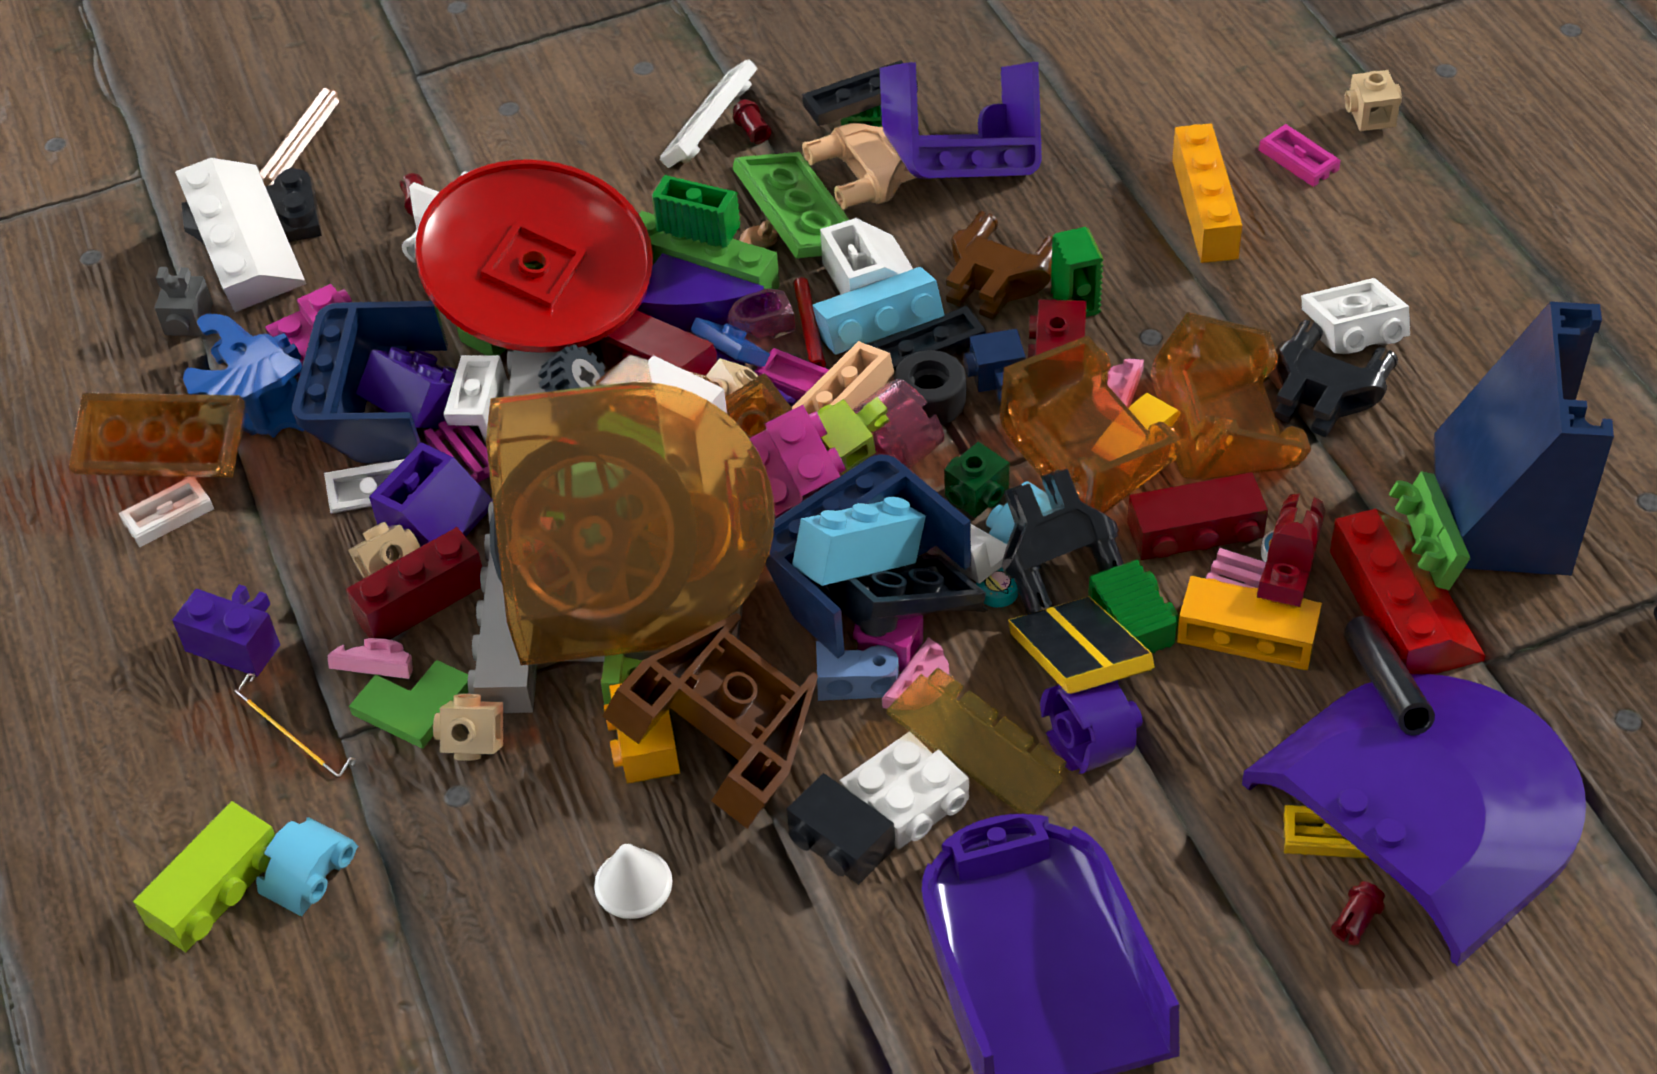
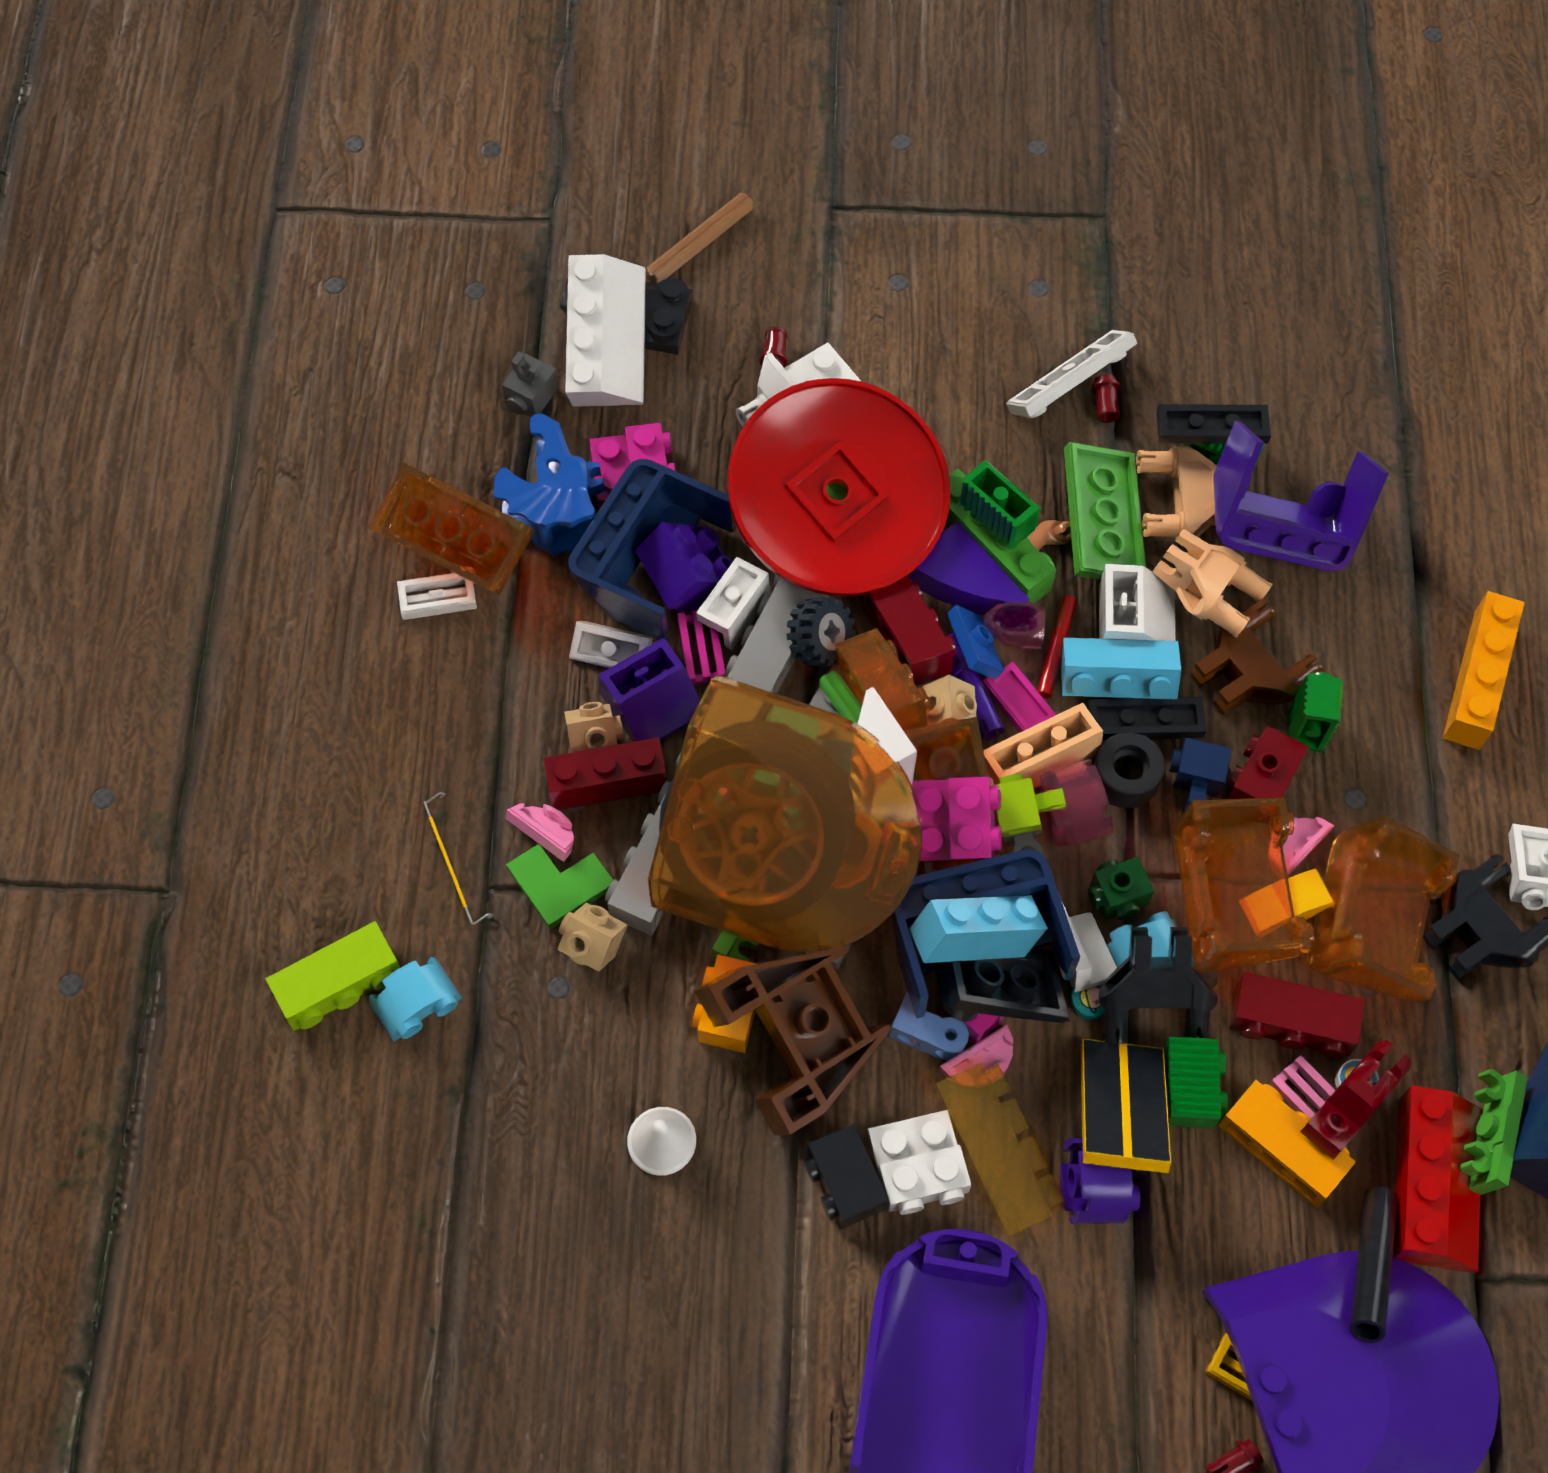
camera: 20 degrees right, 15 degrees up
dark purple brick [172,584,280,677] -> none
none -> light nougat connector [1152,529,1273,638]

